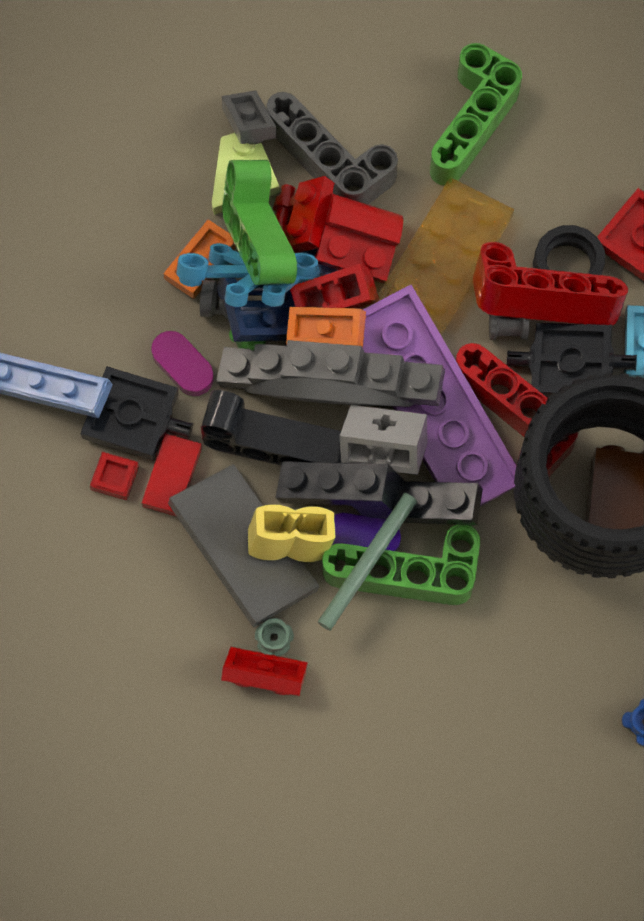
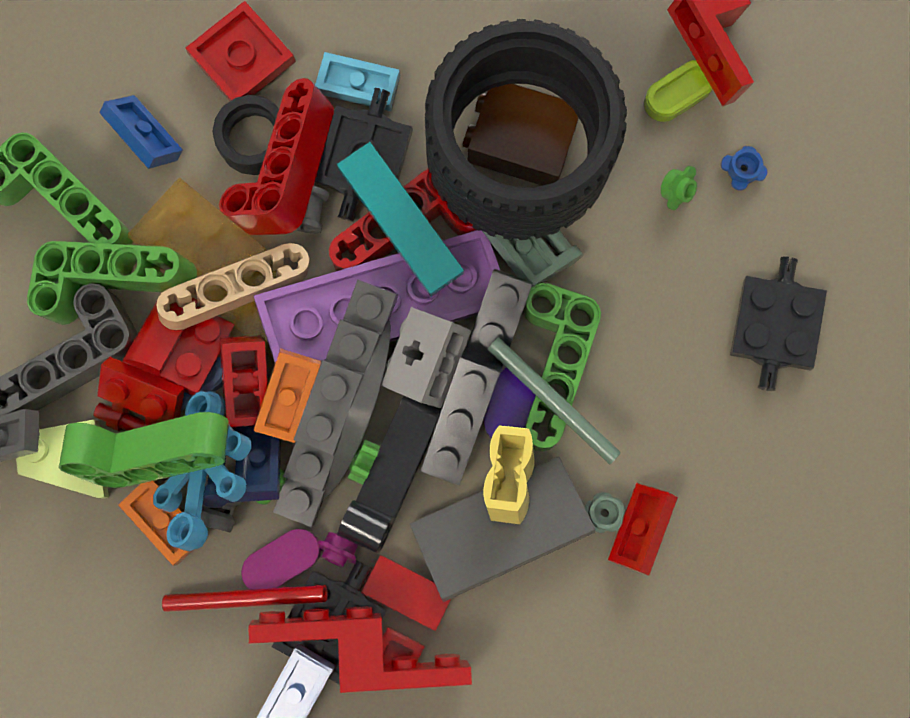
camera: 80 degrees left, 10 degrees up
none -> bright green beam [27,241,197,325]
none -> blue plate [100,95,183,169]
none -> tan beam [156,243,309,330]
none -> red piece [162,585,328,612]
none -> red bracket [248,606,472,693]
none -> magenta plate [317,532,358,567]
none -> teal tile [337,142,464,297]
none -> bright green plate [347,439,380,485]
none -> sand green plate [482,230,584,288]
none -> bright green plate [661,166,697,210]
none -> black plate [730,256,827,391]

